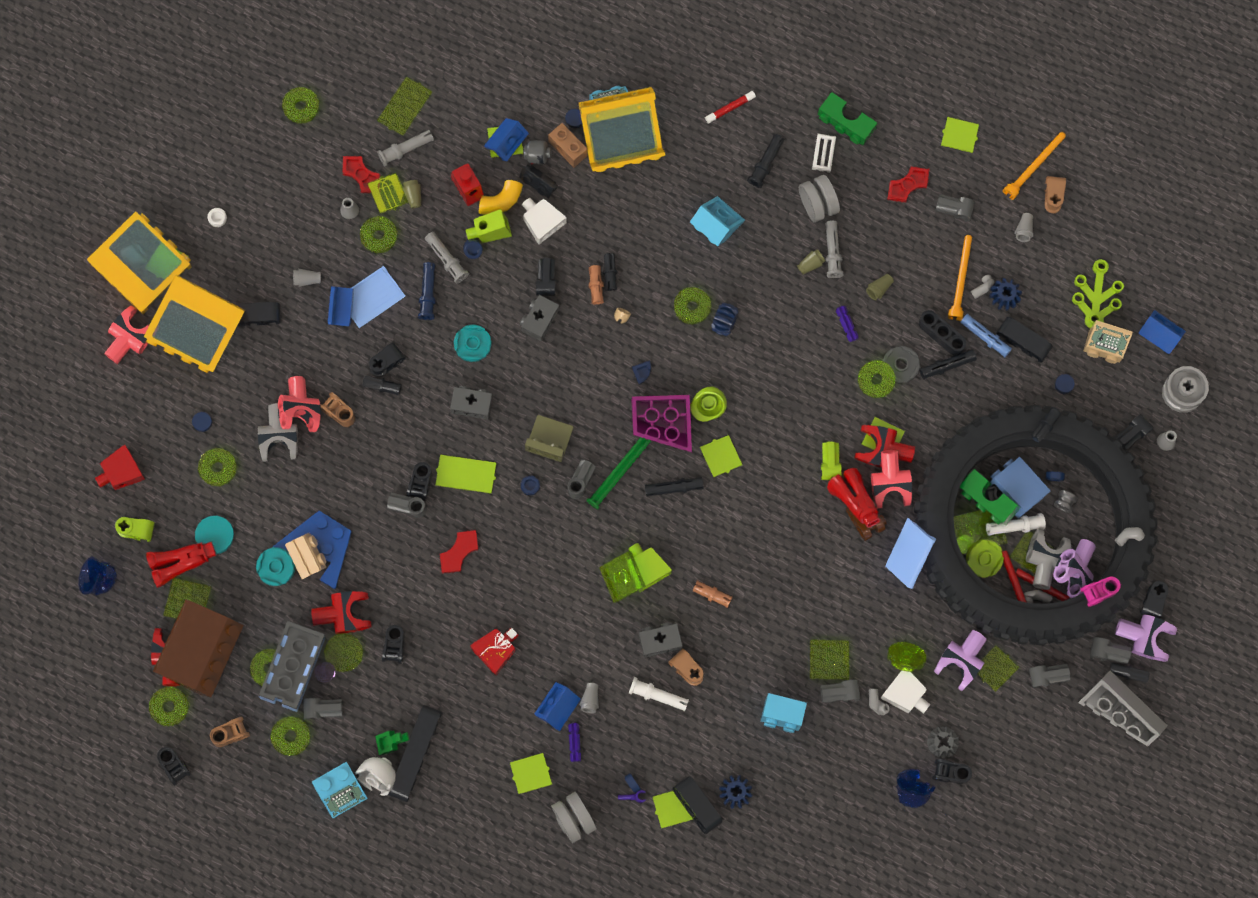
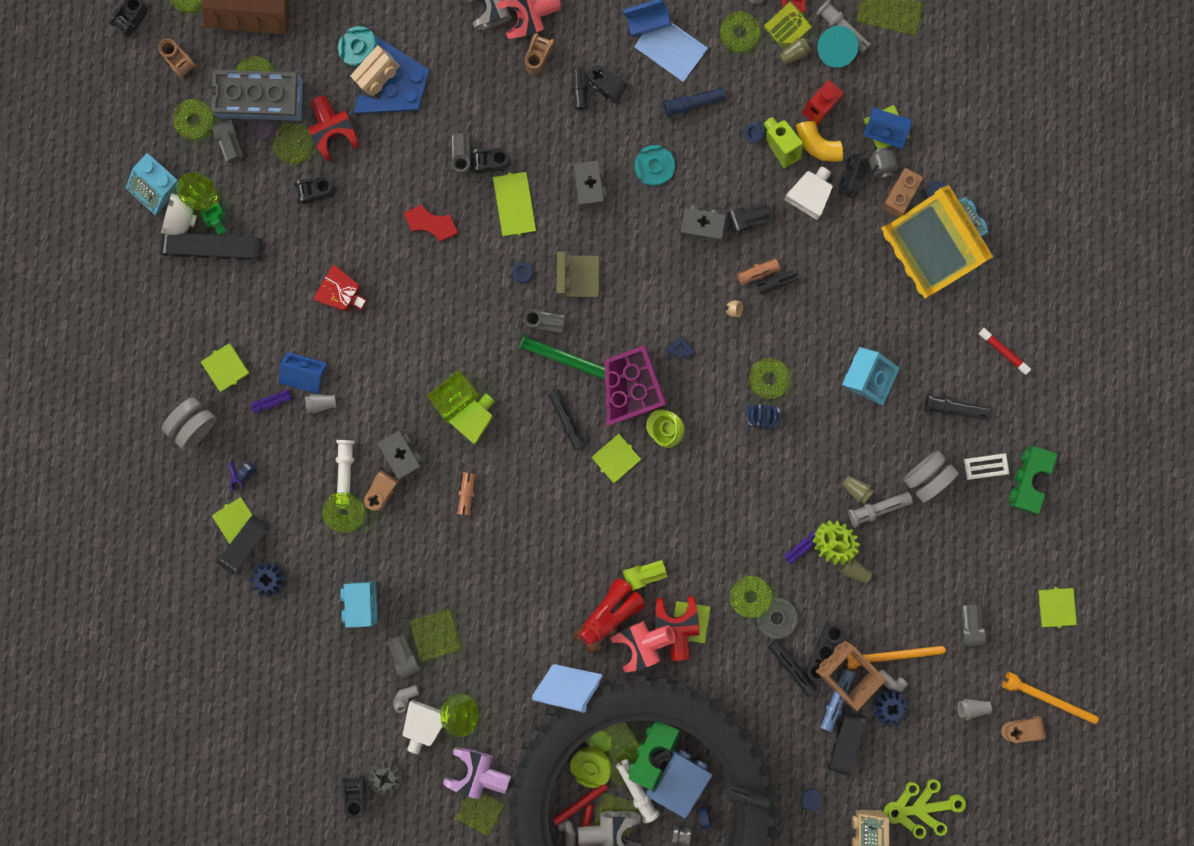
camera: 80 degrees right, 10 degrees up
light grey pin [425,232,469,284] -> none
red tile [887,166,929,203] -> none
clear blue helmet [896,769,936,808] -> none
none -> clear neon green tile [176,172,217,211]
none -> clear neon green tile [322,492,365,533]
none -> lime gear [813,521,859,565]
none -> medium nougat window [816,641,886,711]
none -> teal tile [817,26,859,68]

